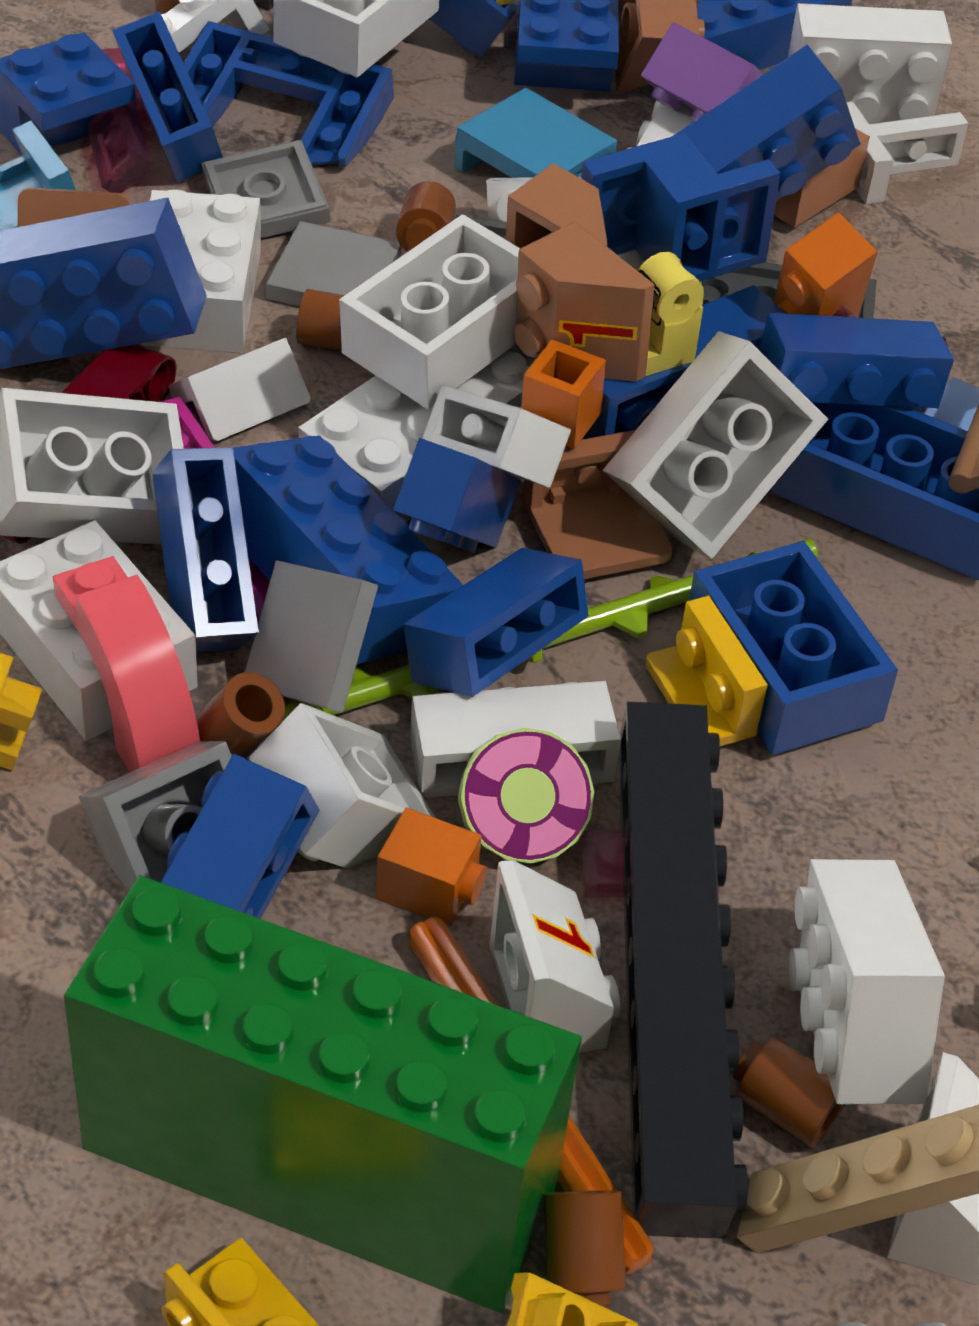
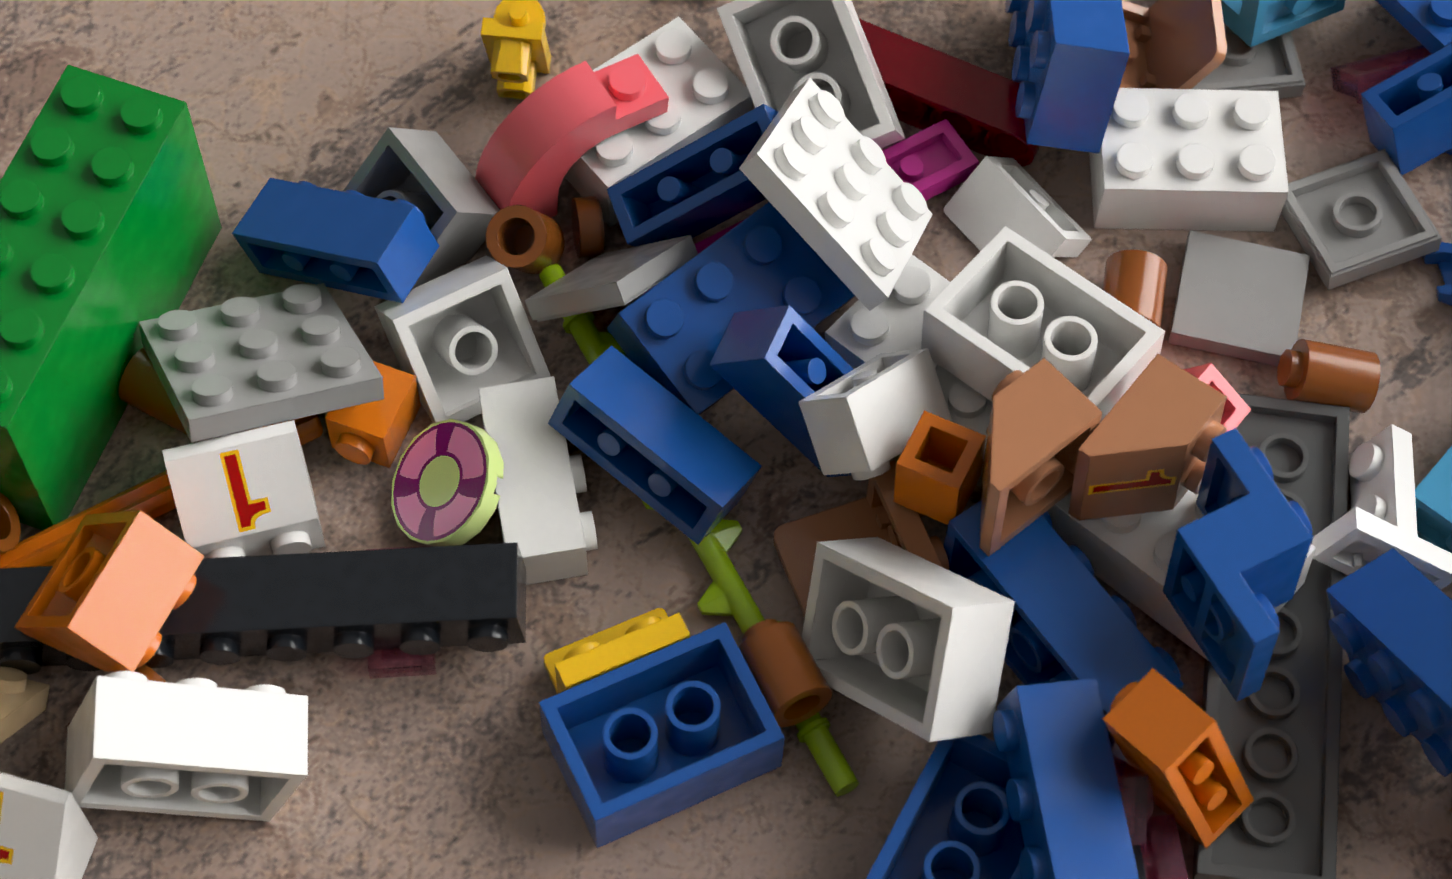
camera: 90 degrees right, 15 degrees up
light yellow leg [637,252,704,376] -> none
none -> slope [15,510,204,672]
none -> light grey plate [139,283,384,443]
none -> reddish brown tile [572,196,604,258]
none -> white plate [739,78,933,311]
none -> dark orange brick [739,619,832,727]

